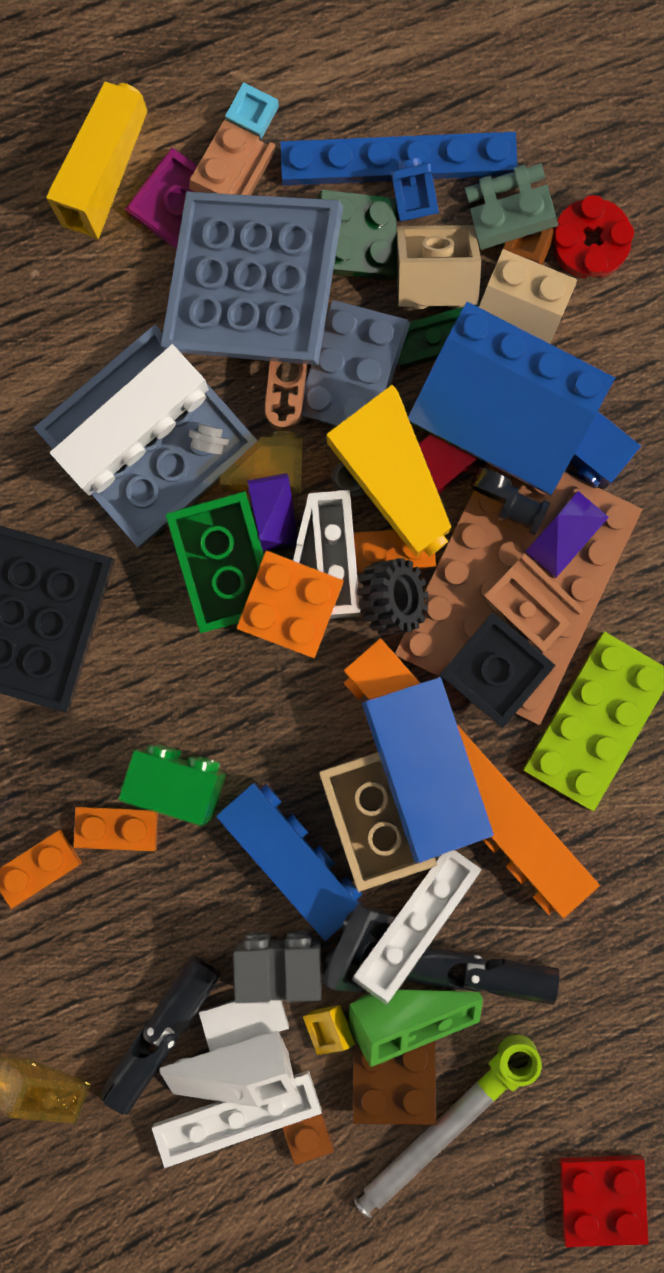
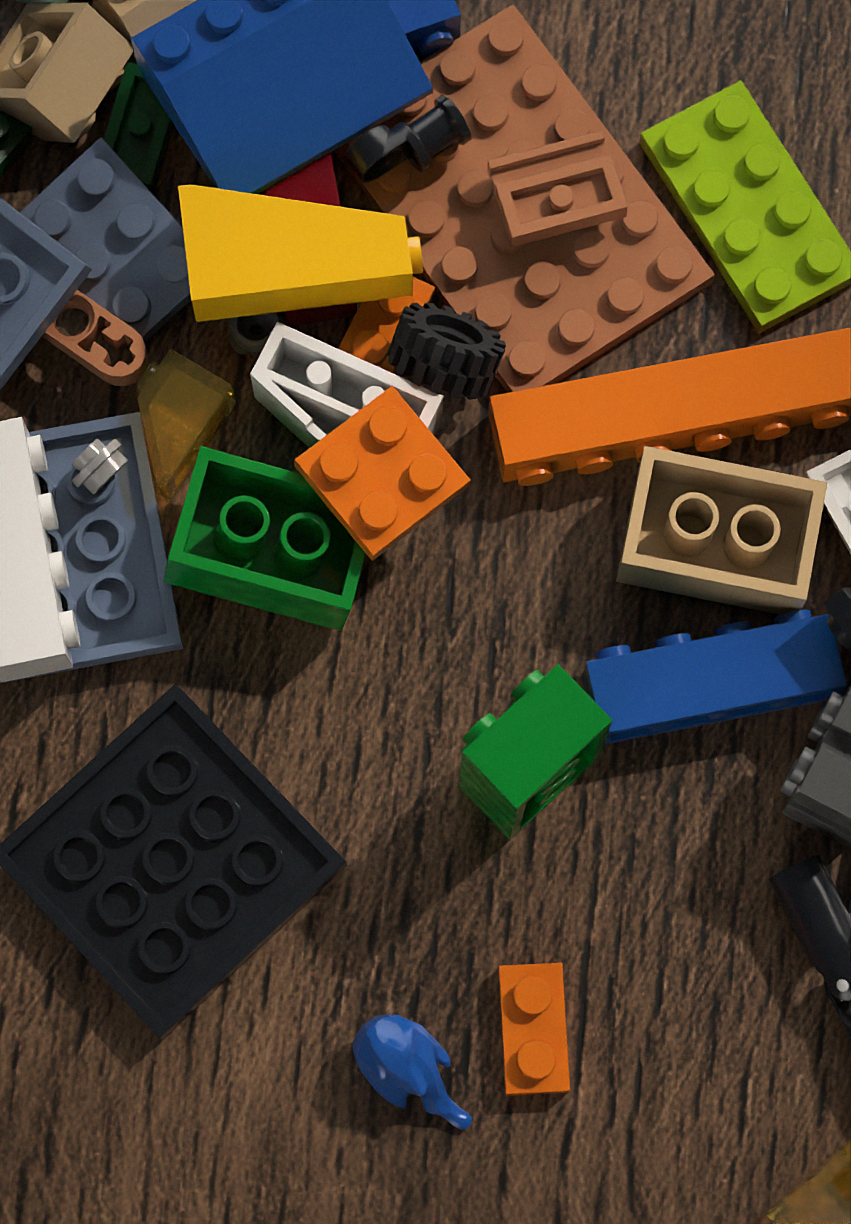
camera: 65 degrees left, 10 degrees down
orange plate [73,806,158,851] -> none
dark purple slope [247,473,298,554] -> none
blue tile [362,677,494,863] -> none
black plate [439,612,556,728] -> none
dark purple slope [525,491,609,578] -> none

